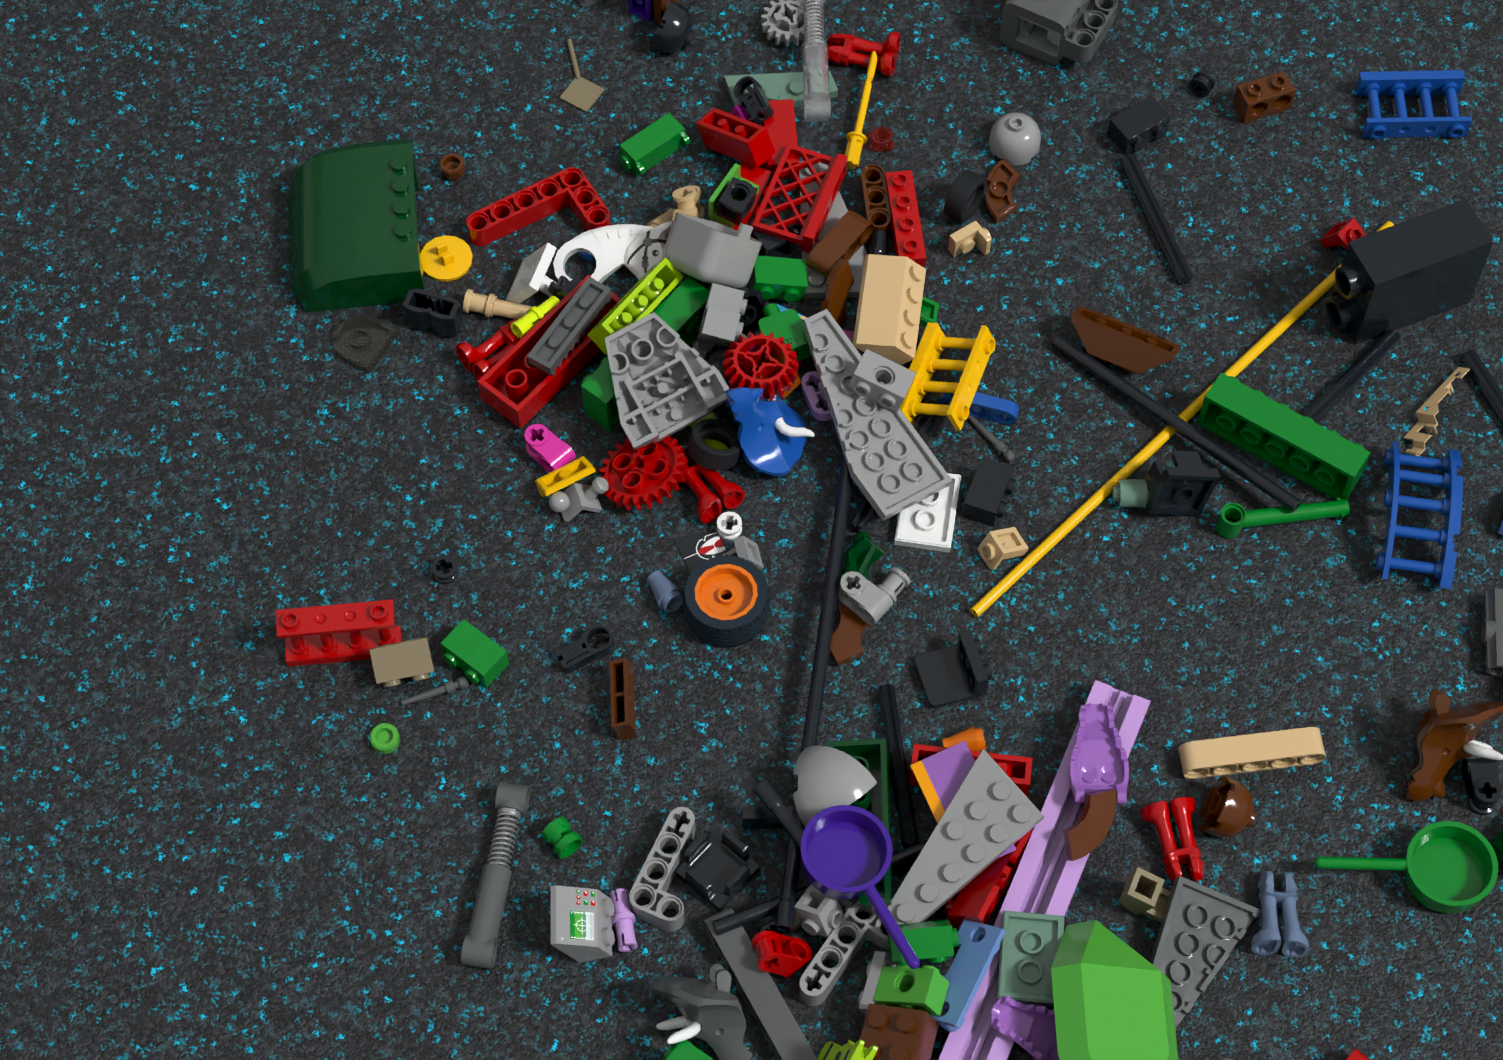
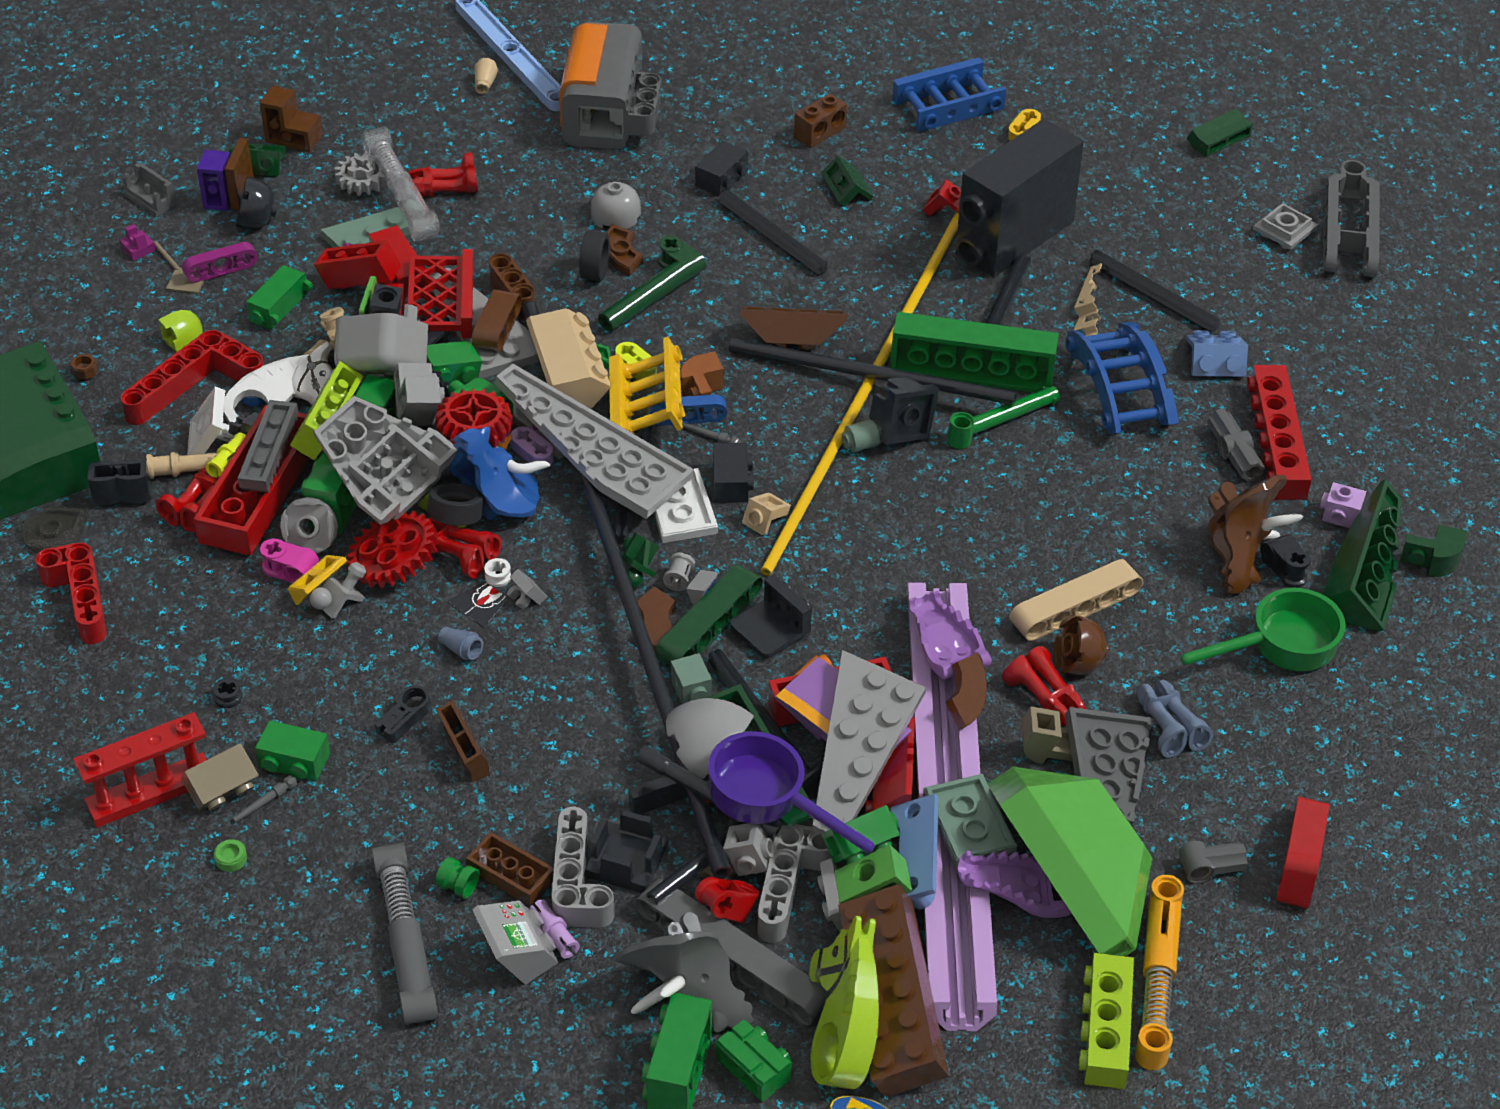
camera: 25 degrees left, 15 degrees down
yellow piece [420,235,473,282] -> none
wheel [683,555,770,648] -> none
black piece [734,76,774,125] -> none
reddish brown tile [821,258,854,326] -> none
light grey piece [838,571,893,625] -> none
yellow piece [845,51,878,169] -> none
light grey brick [847,349,916,412] -> none
clear red plate [868,127,895,152] -> none
red brick [885,170,926,268] -> none
tan bracket [948,221,992,257] -> none
black bush [1188,71,1215,97] -> none
none -> red beam [35,543,107,644]
none -> magenta tile [119,224,156,261]
none -> lime brick [158,310,202,352]
none -> magenta beam [182,242,258,283]
none -> light grey tile [280,497,338,554]
none -> reddish brown piece [466,832,554,906]
none -> dark green axle [598,235,706,332]
none -> neon yellow beam [615,342,657,380]
none -> dark green beam [655,564,764,666]
none -> sand green brick [671,653,712,704]
none -> dark orange brick [681,351,724,411]
none -> light grey slope [686,570,718,606]
none -> dark green panel [821,155,874,206]
none -> yellow beam [1008,109,1041,141]

